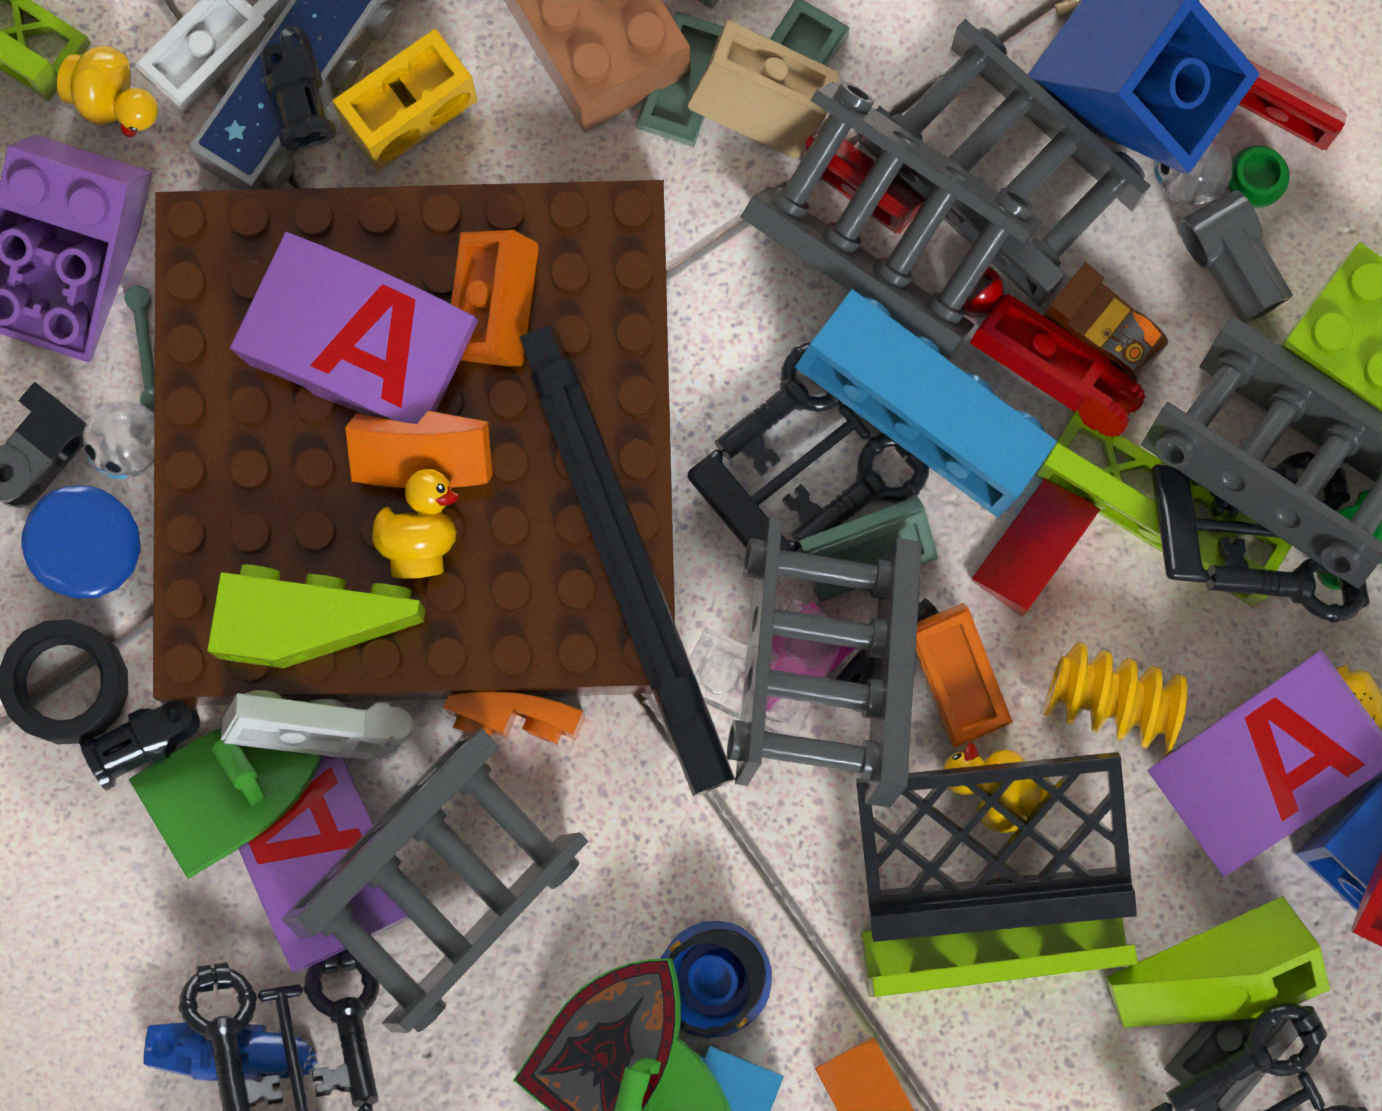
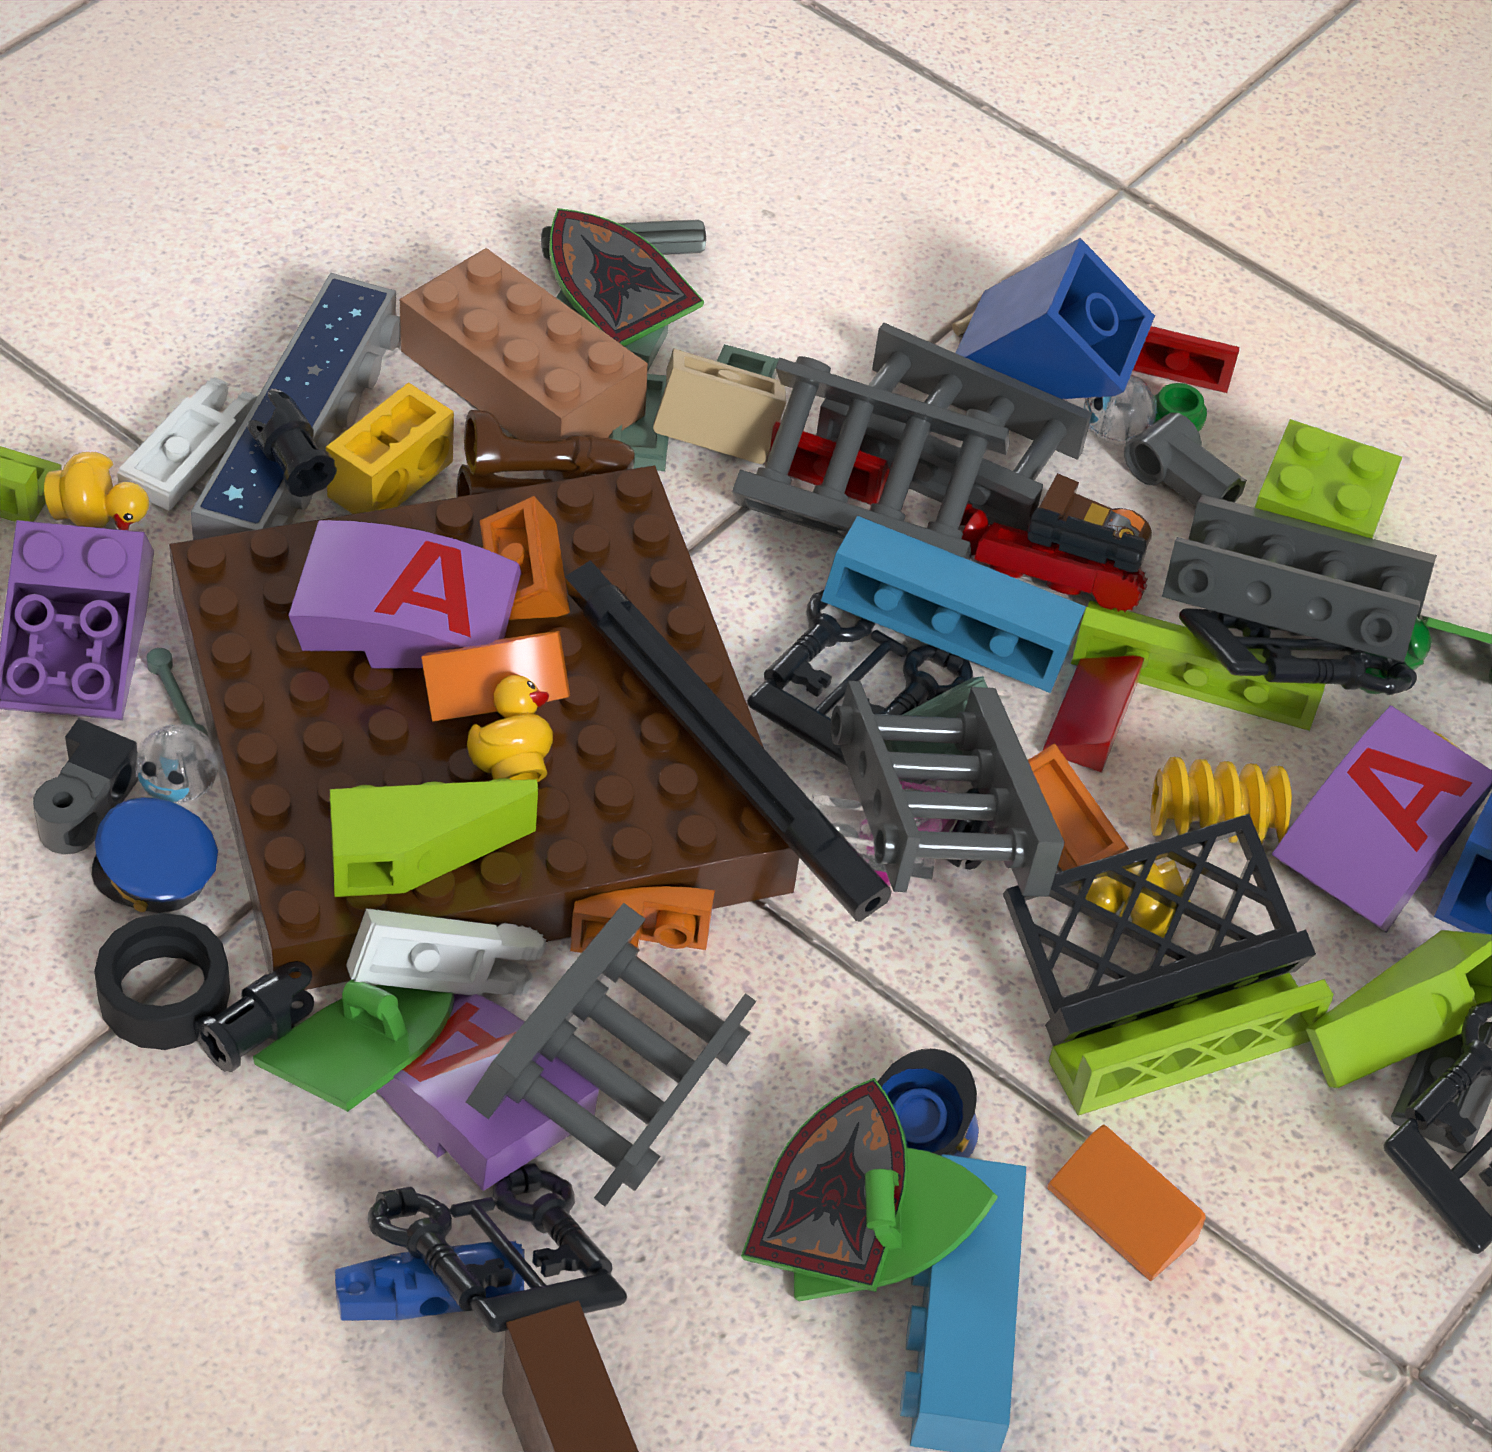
camera: 20 degrees left, 30 degrees down
none -> reddish brown piece [456,410,635,497]
none -> black axle [1028,508,1147,573]

